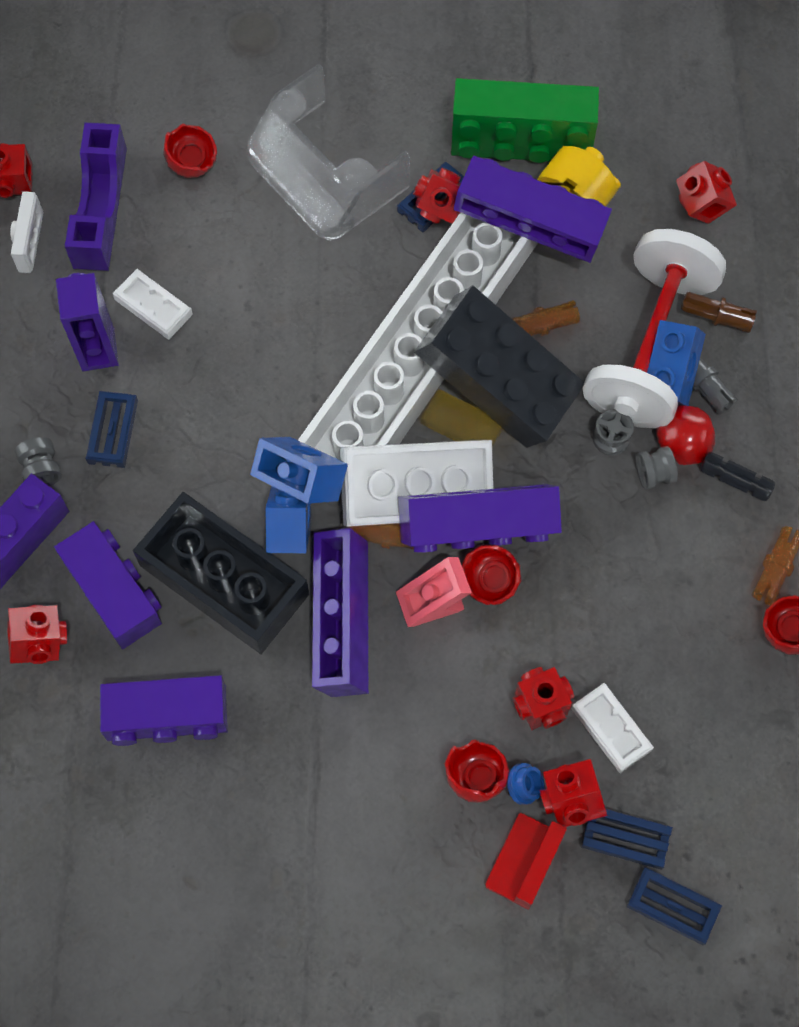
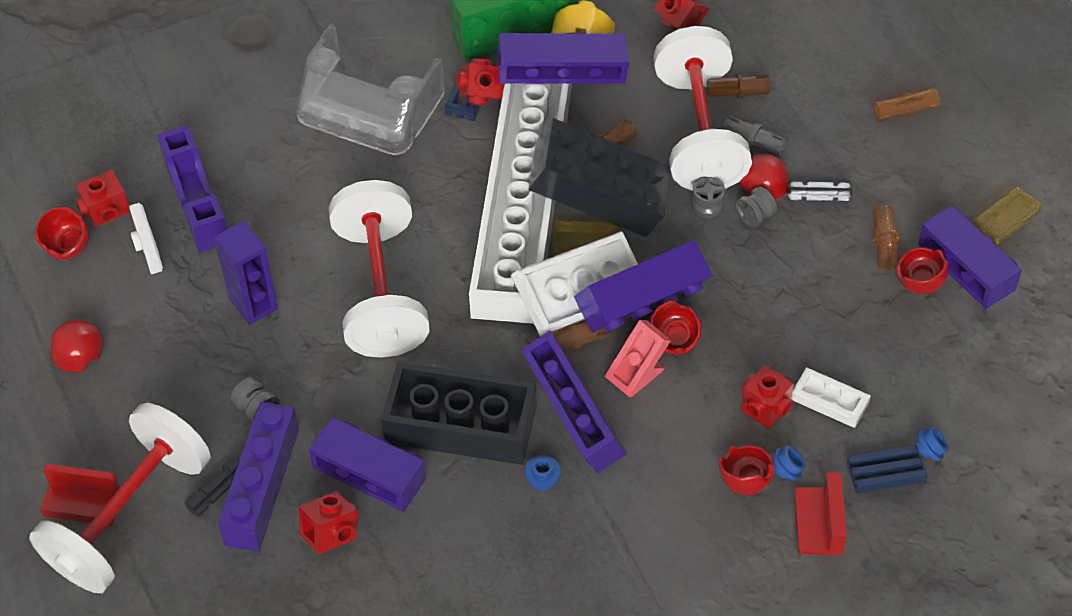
camera: 25 degrees left, 15 degrees down
dark blue tile [85,391,138,468] -> none
dark purple brick [100,675,228,746] -> none
white plate [113,269,193,340] -> none
red hair [163,124,217,178] -> none
blue brick [250,437,348,504] -> none
blue brick [266,486,311,553] -> none
red brick [540,759,607,827] -> none
dark blue tile [627,867,722,946] -> none
blue brick [647,320,706,406] -> none
none -> white piece [328,180,430,358]
none -> blue plate [525,455,561,490]
none -> blue plate [916,426,949,461]

